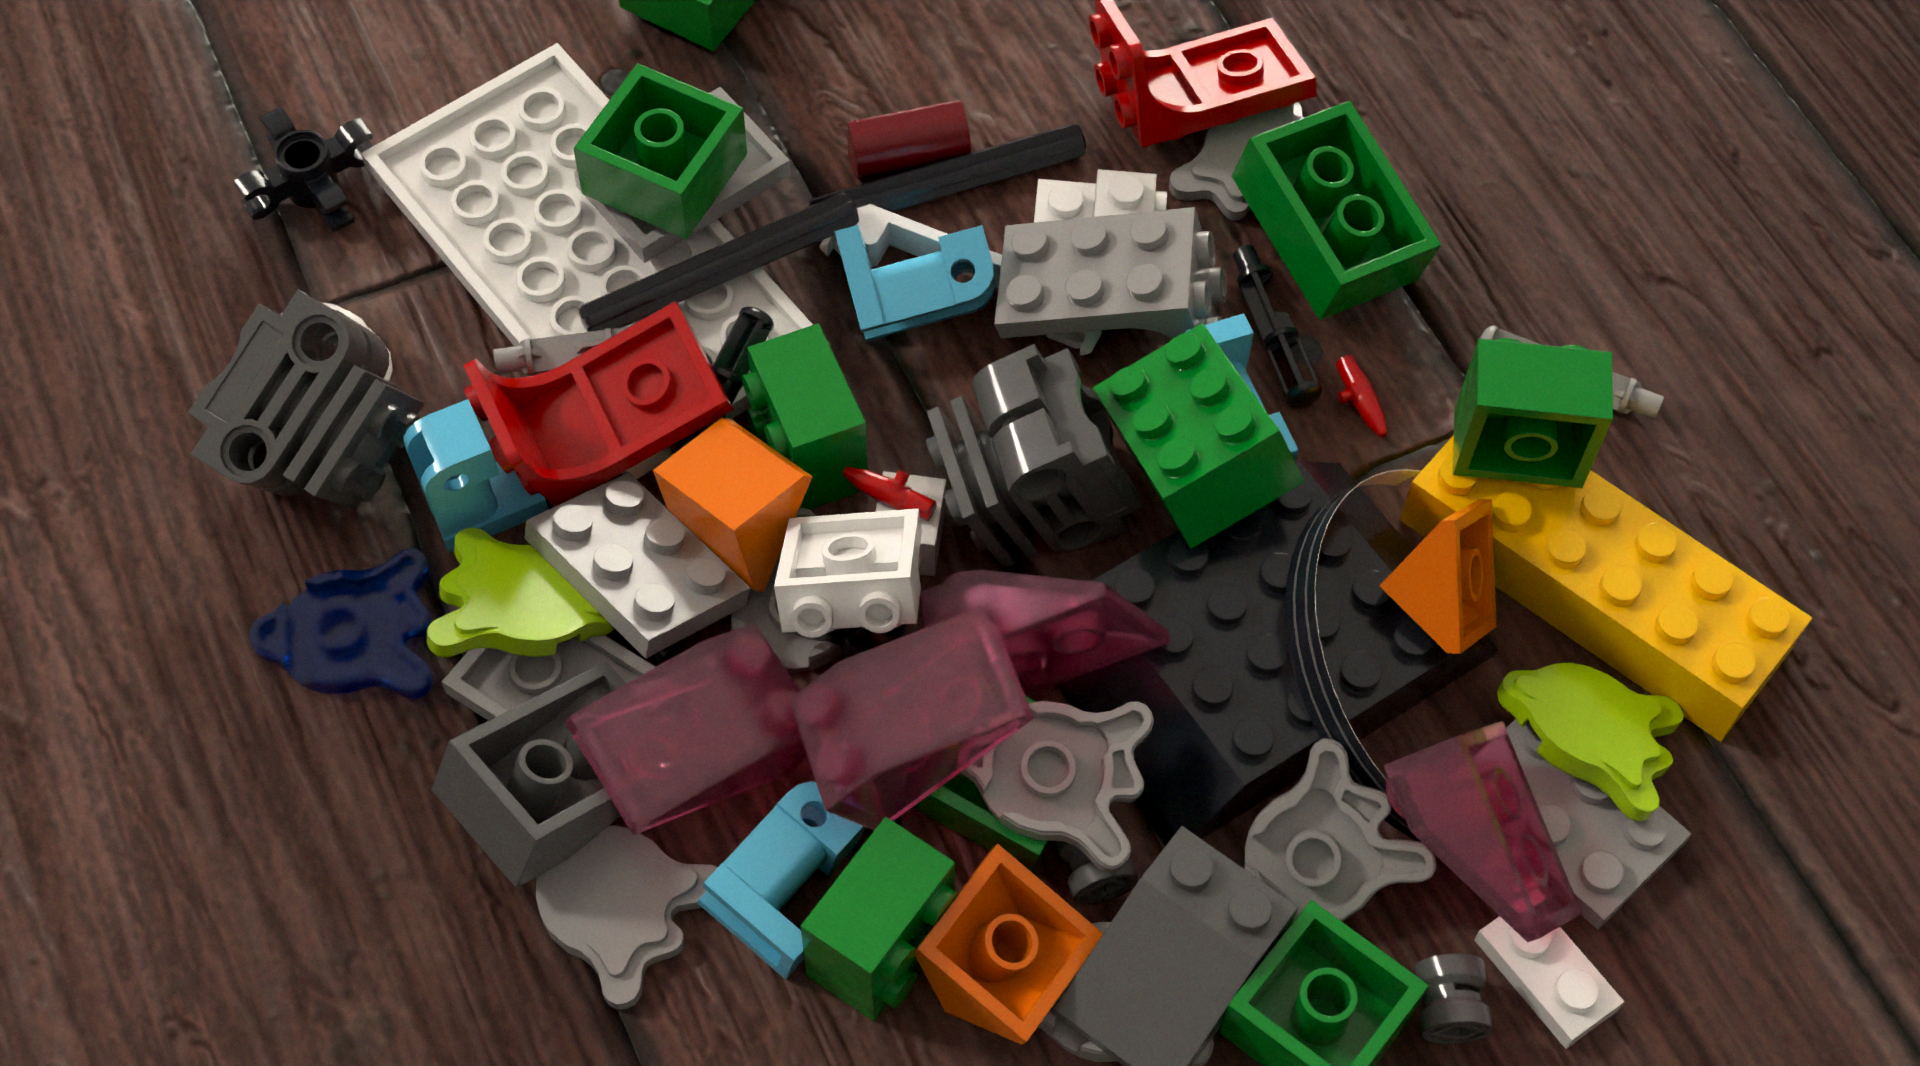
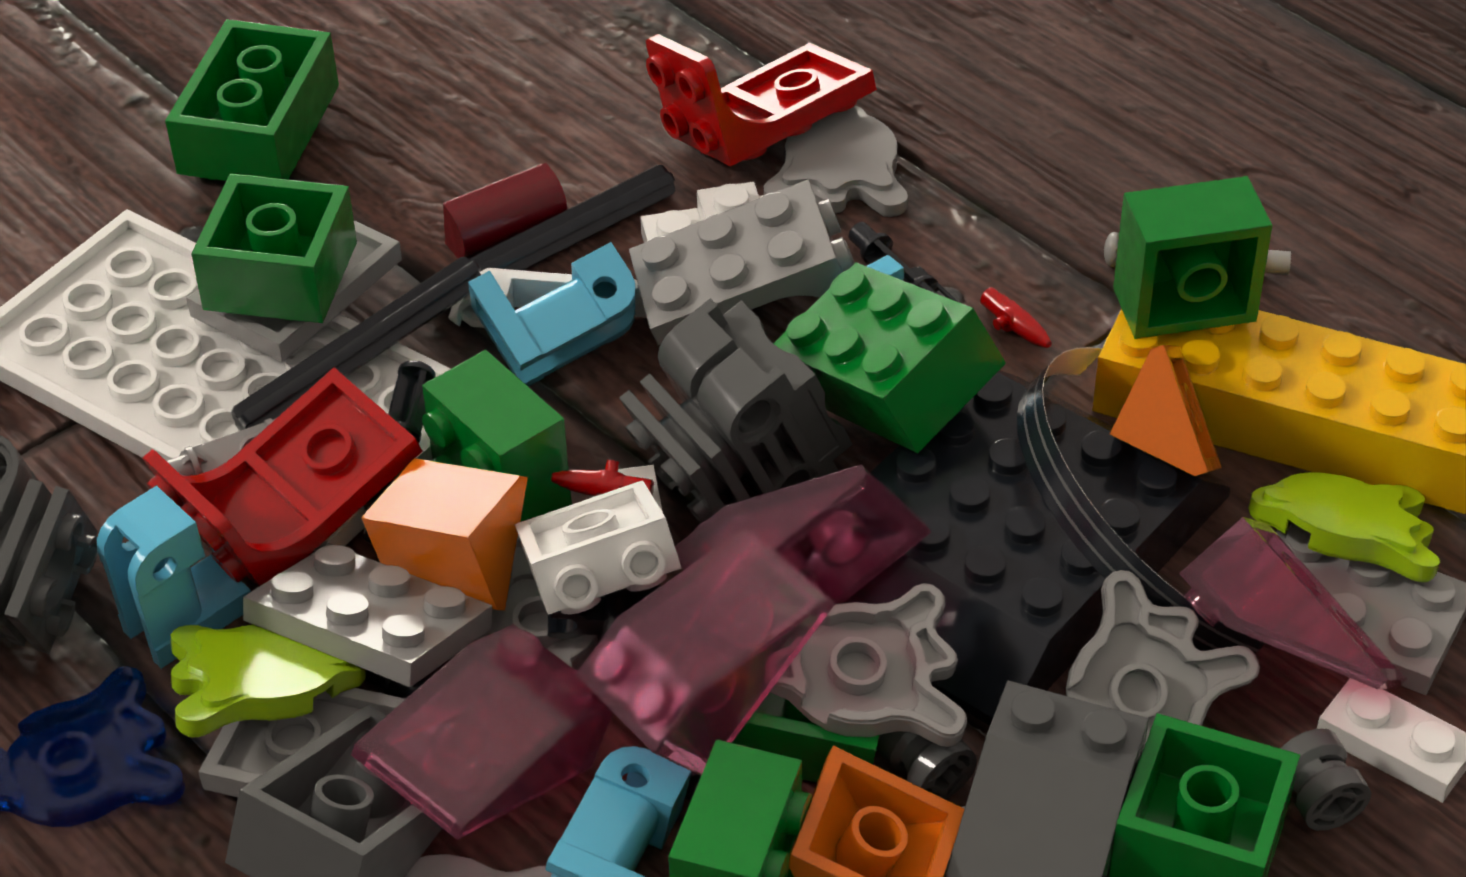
camera: 15 degrees left, 15 degrees down
green brick [1231,101,1442,321] -> none

